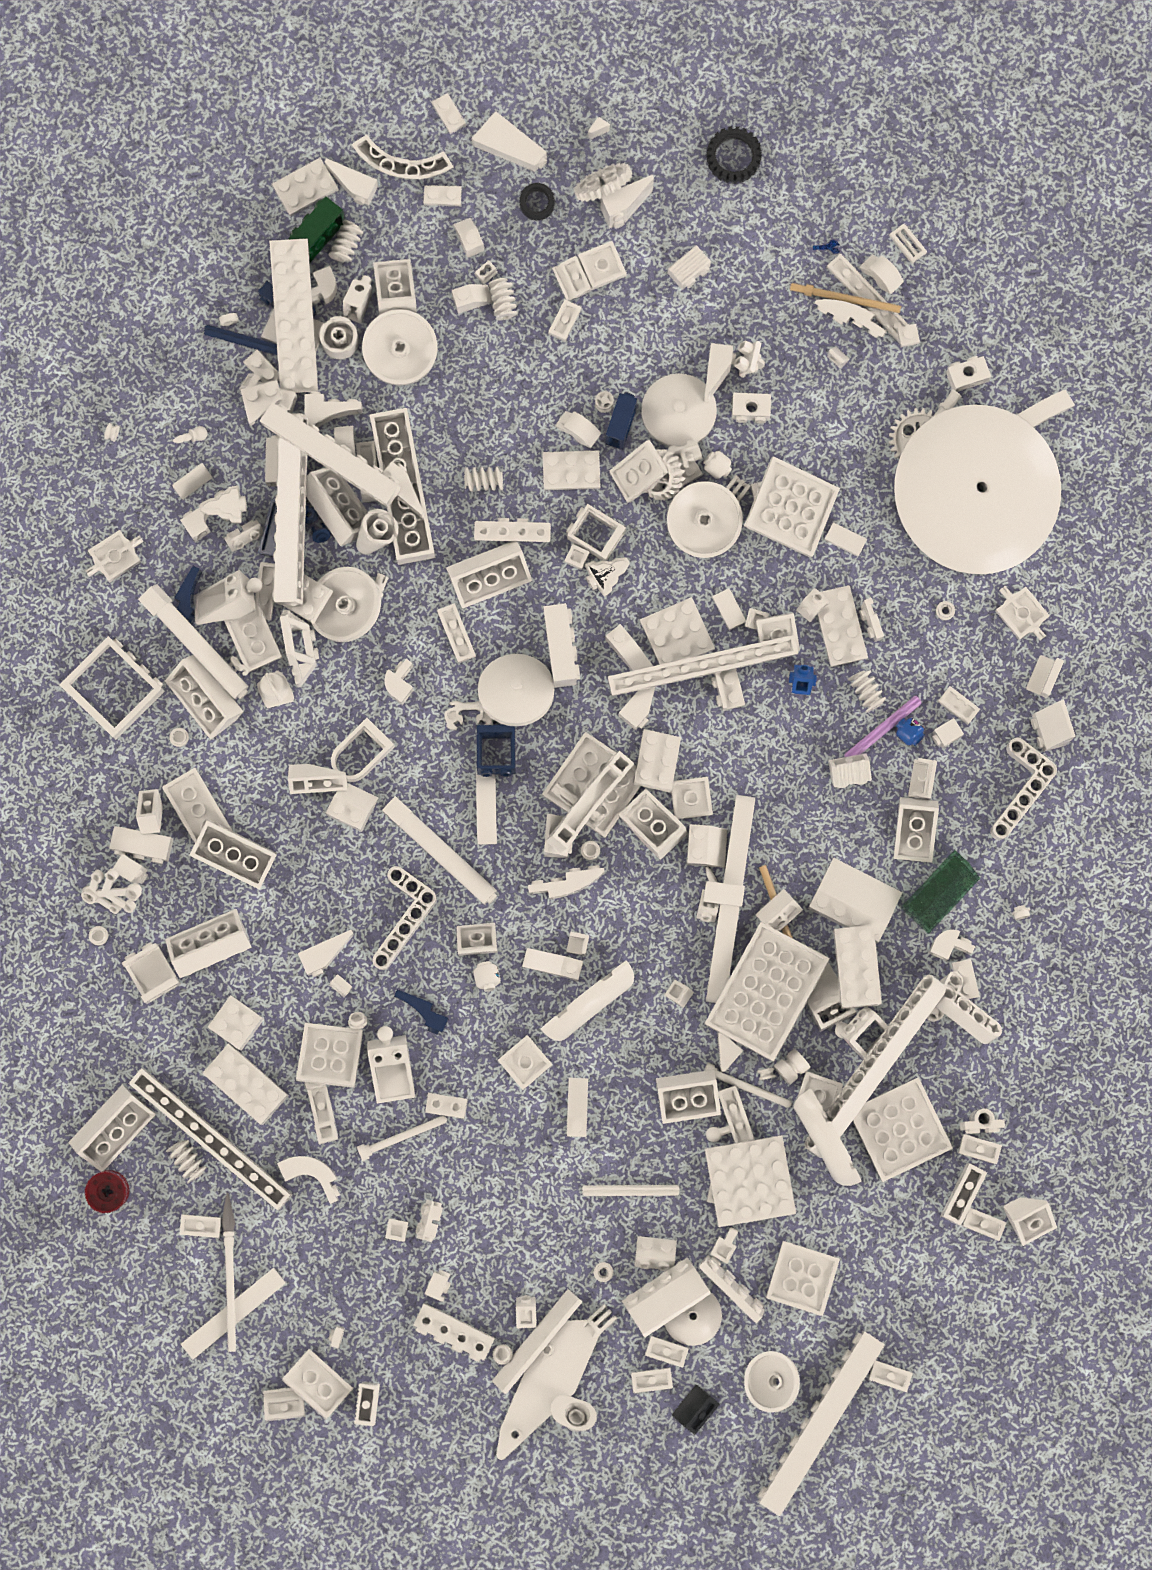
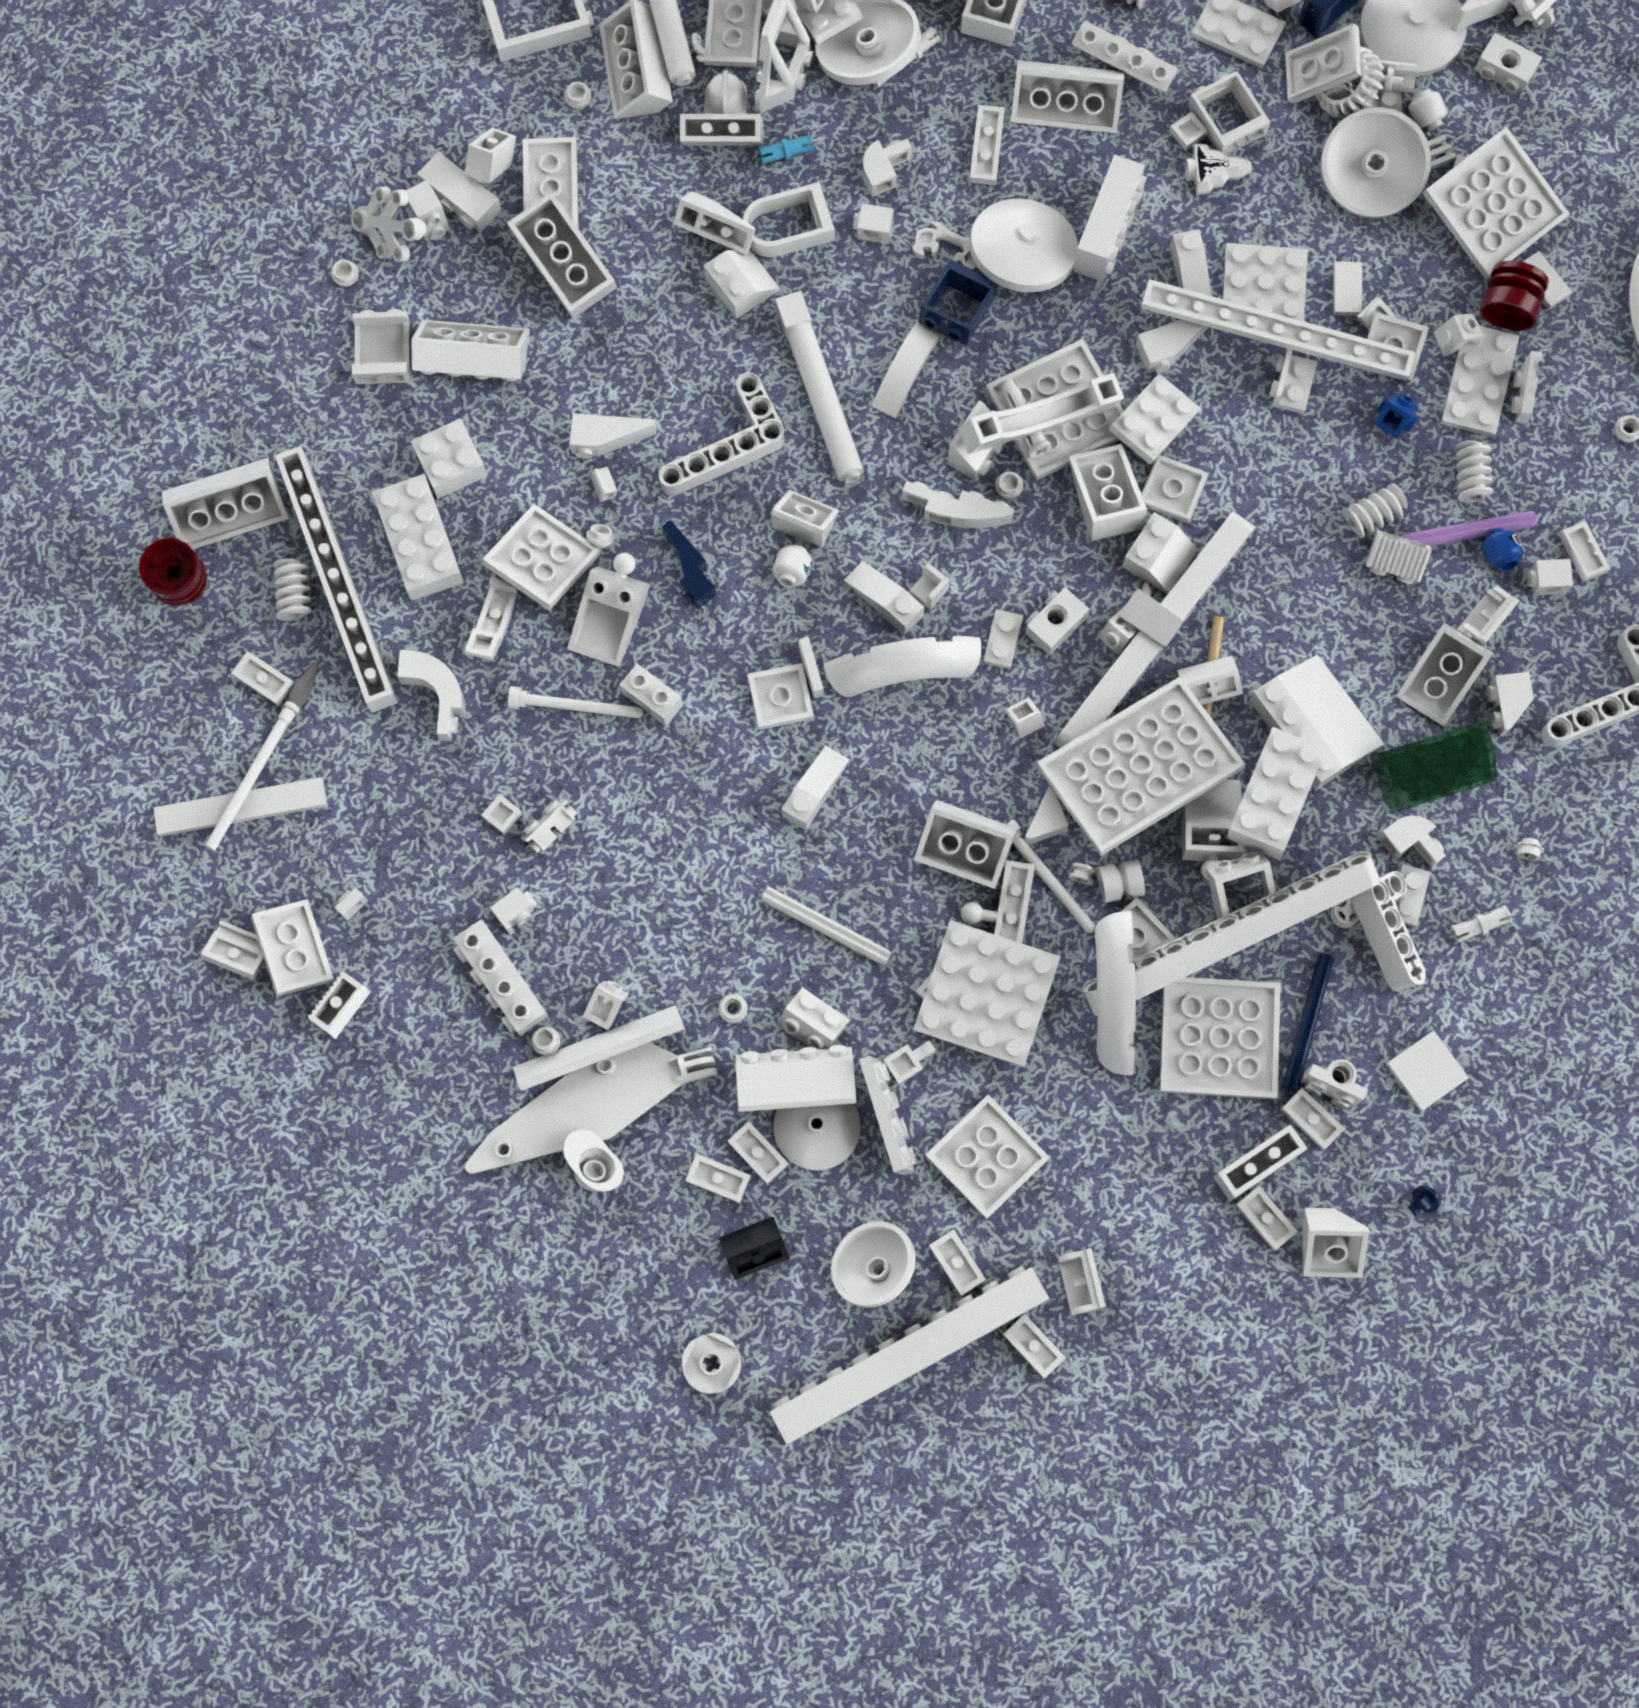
camera: 30 degrees right, 5 degrees down
none -> white brick [680,114,763,146]
none -> white plate [682,1333,742,1394]
none -> medium azure pin [758,134,814,165]
none -> white tile [798,637,824,699]
none -> white brick [853,203,894,244]
none -> white plate [929,1229,986,1296]
none -> white plate [983,609,1023,670]
none -> white brick [1025,587,1090,656]
none -> white hinge [1057,1248,1106,1316]
none -> dark blue axle [1282,953,1334,1092]
none -> white piece [1344,483,1408,538]
none -> white tile [1386,1031,1469,1112]
none -> dark blue plate [1408,1185,1441,1216]
none -> white pin [1450,905,1512,943]
none -> dark red wheel [1479,260,1549,331]
none -> white slope [1486,672,1534,737]

